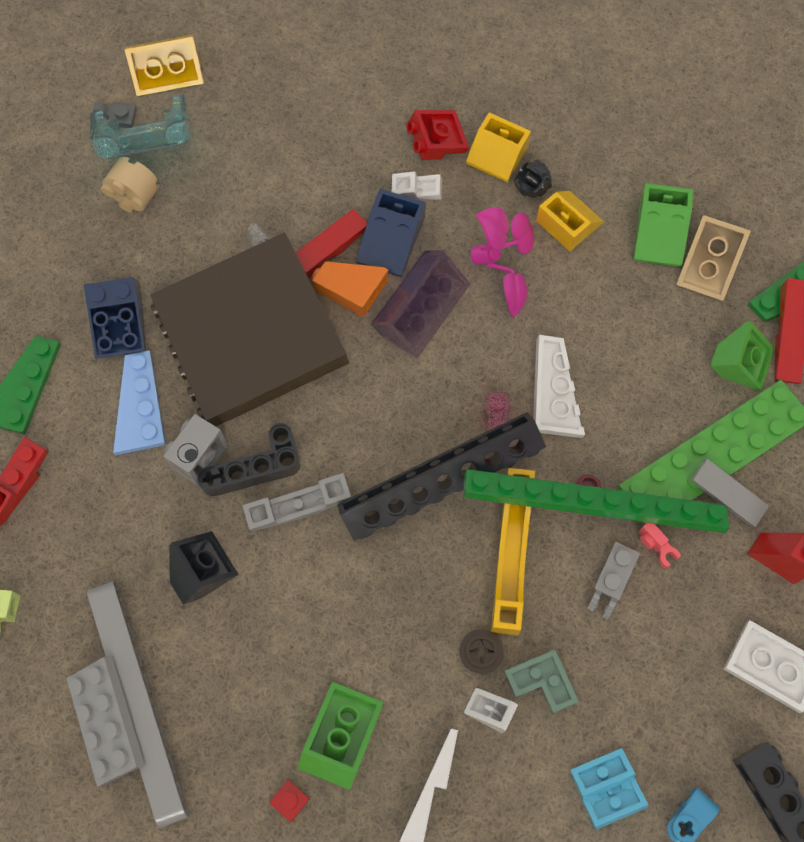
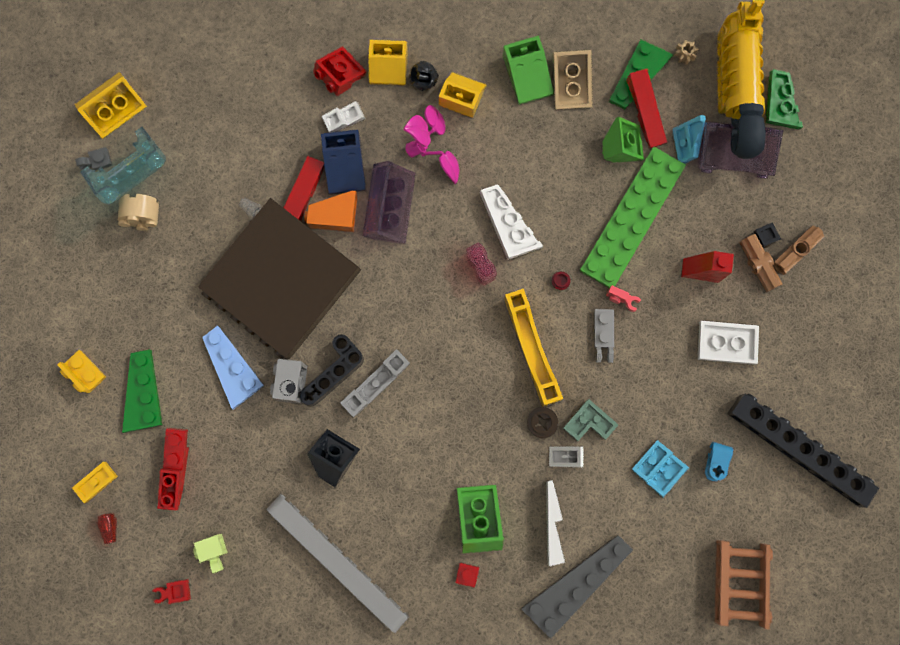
camera: 25 degrees left, 10 degrees up
light grey plate [66,656,145,787] -> none
dark blue slope [83,277,146,359] -> none
black brick [337,412,546,541] -> none
green plate [464,469,729,533] -> none
light grey tile [690,459,769,527] -> none

